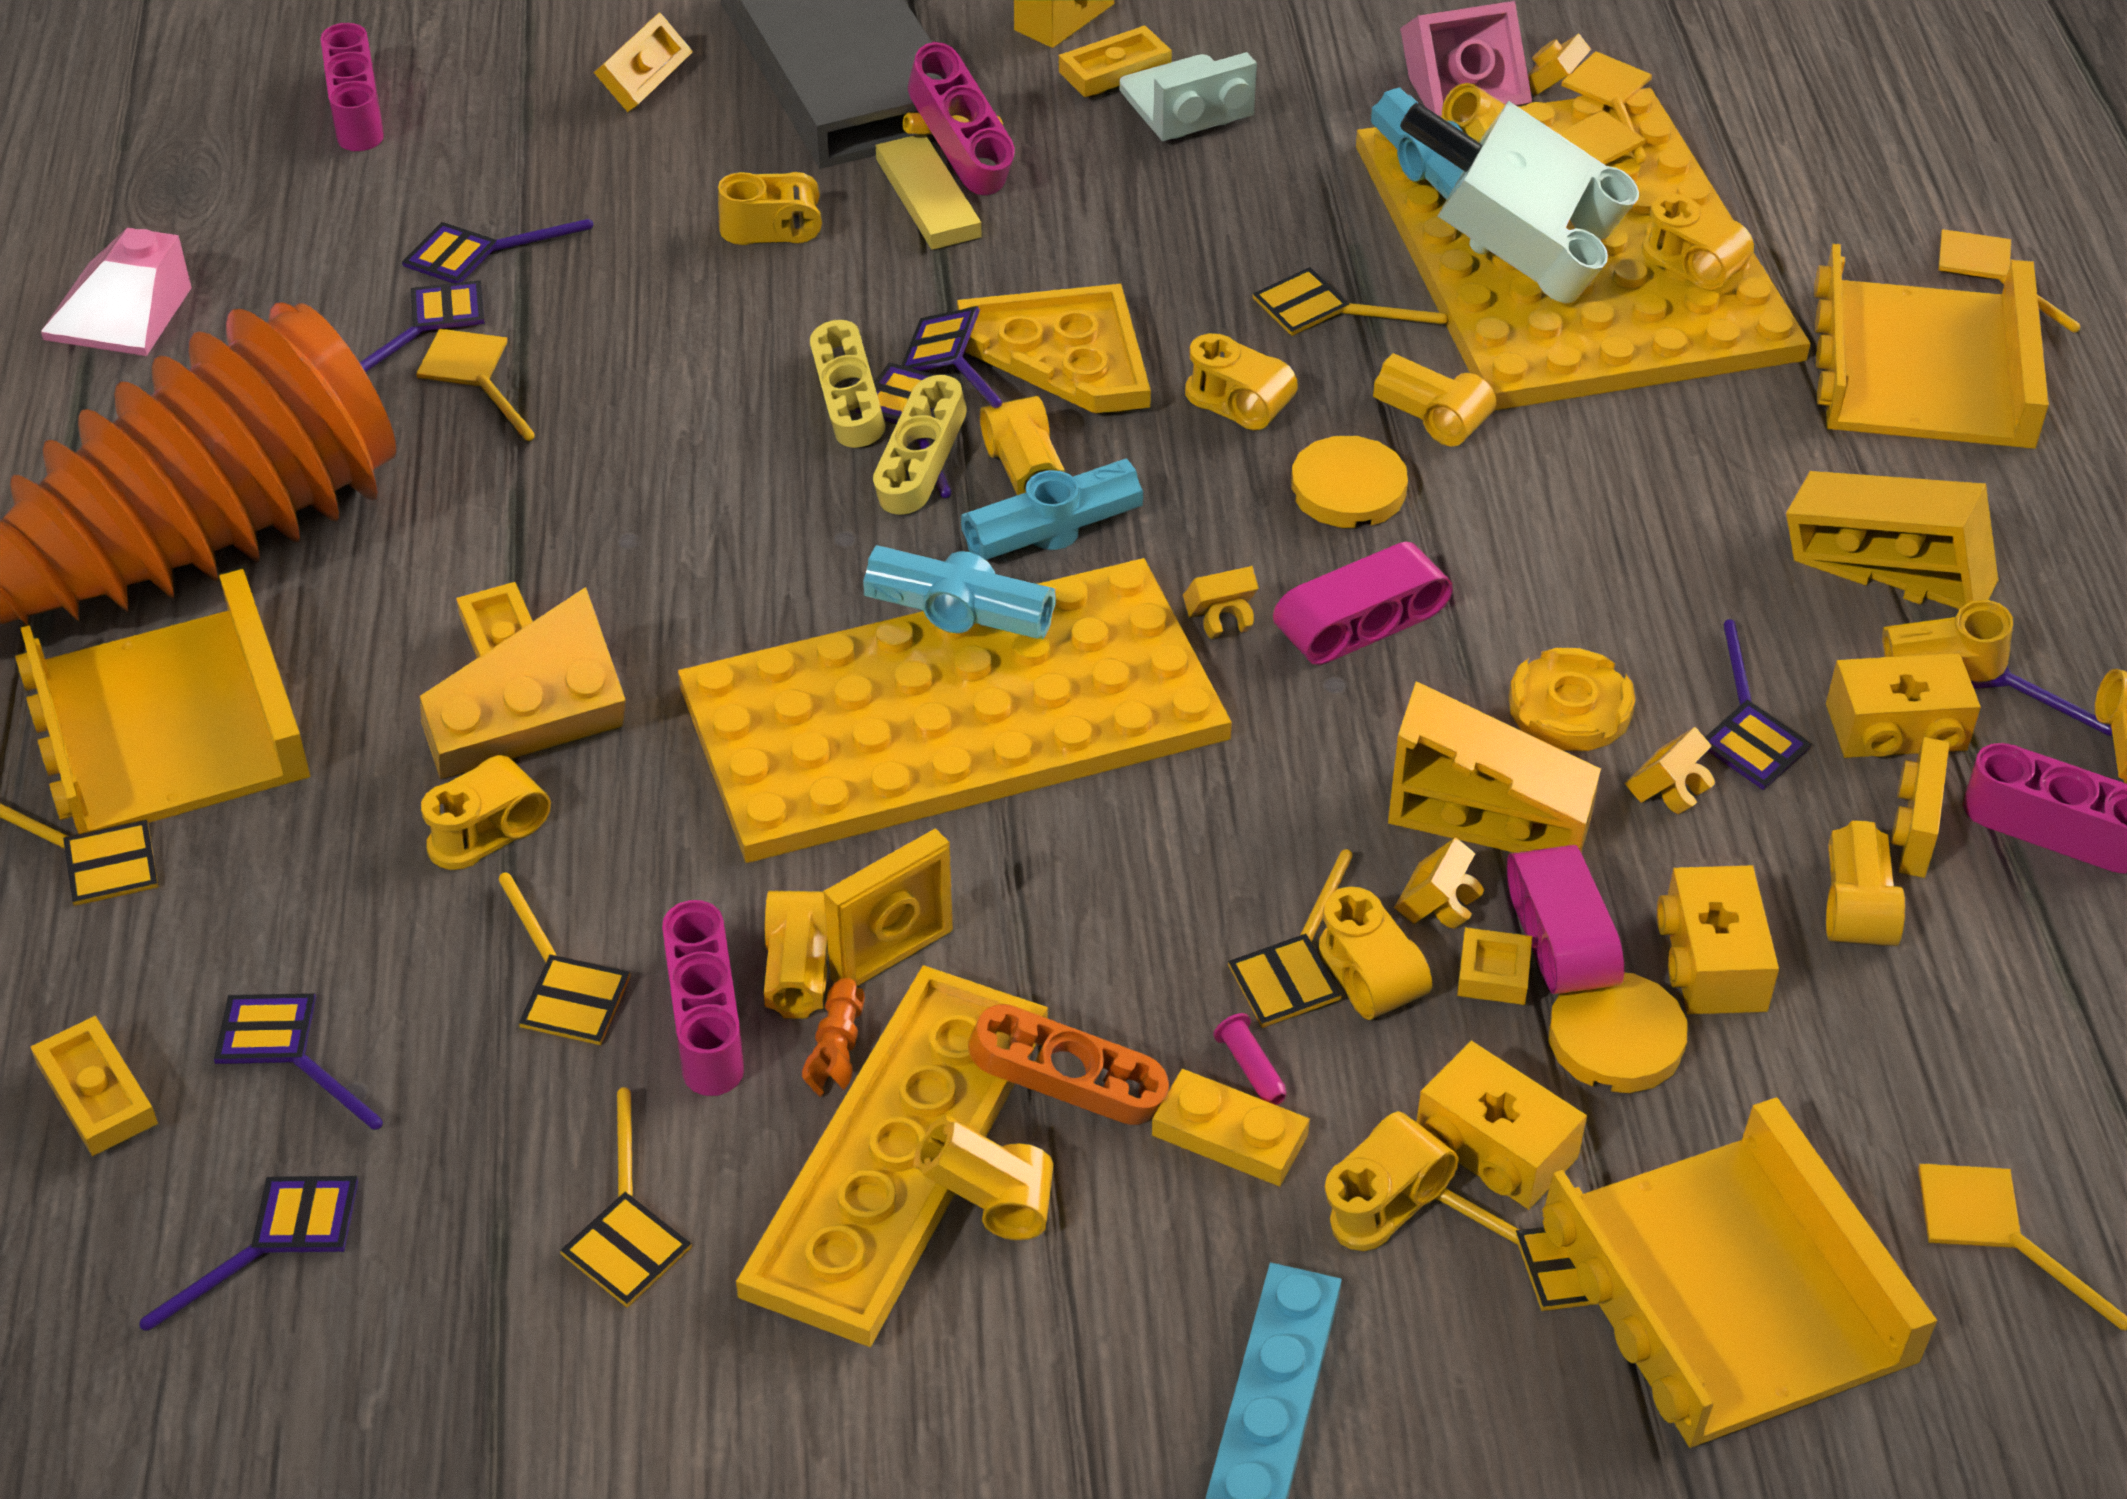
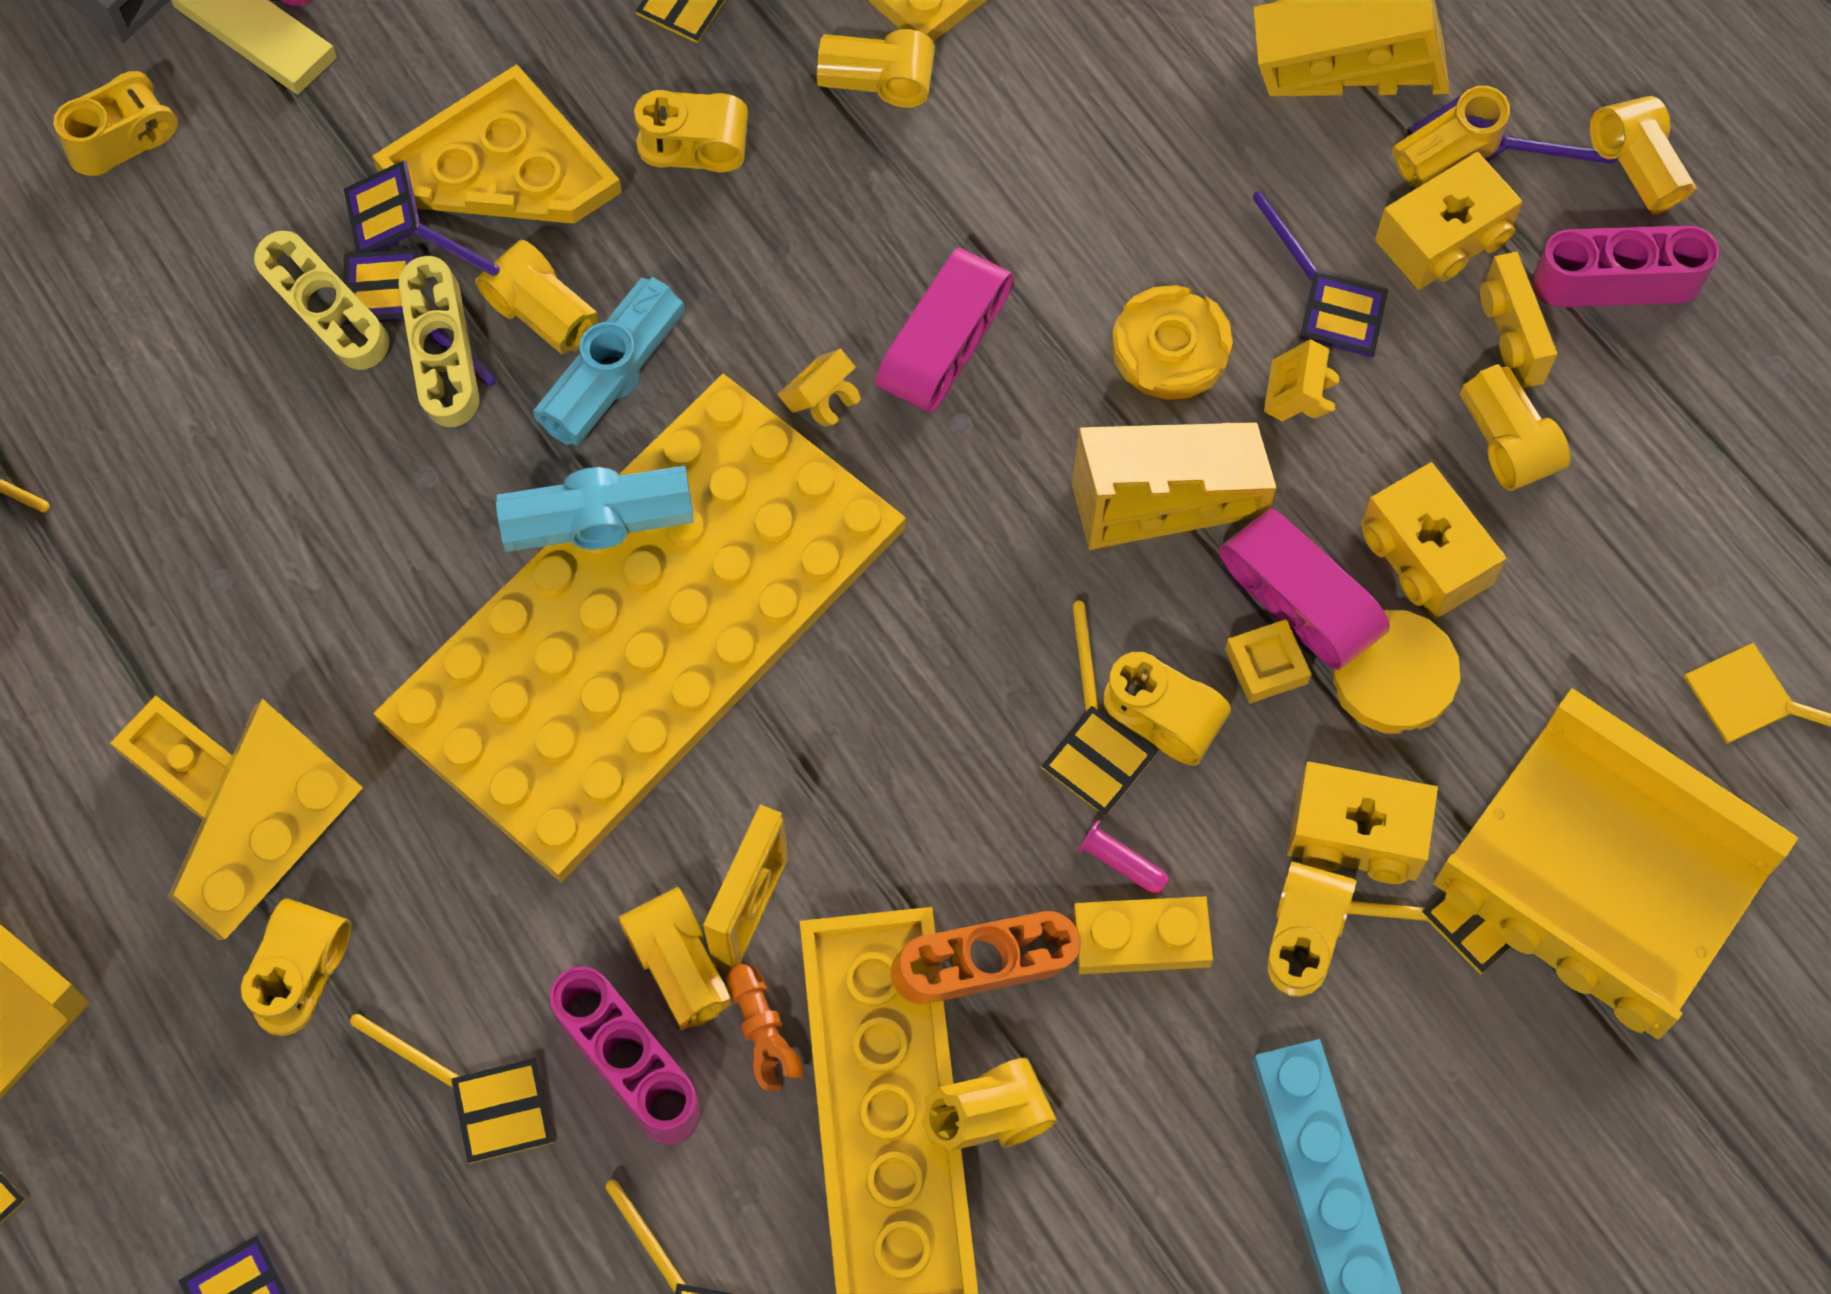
camera: 30 degrees left, 20 degrees up
yellow tile [1291,436,1408,528] -> none
yellow tile [1394,837,1484,929] -> none

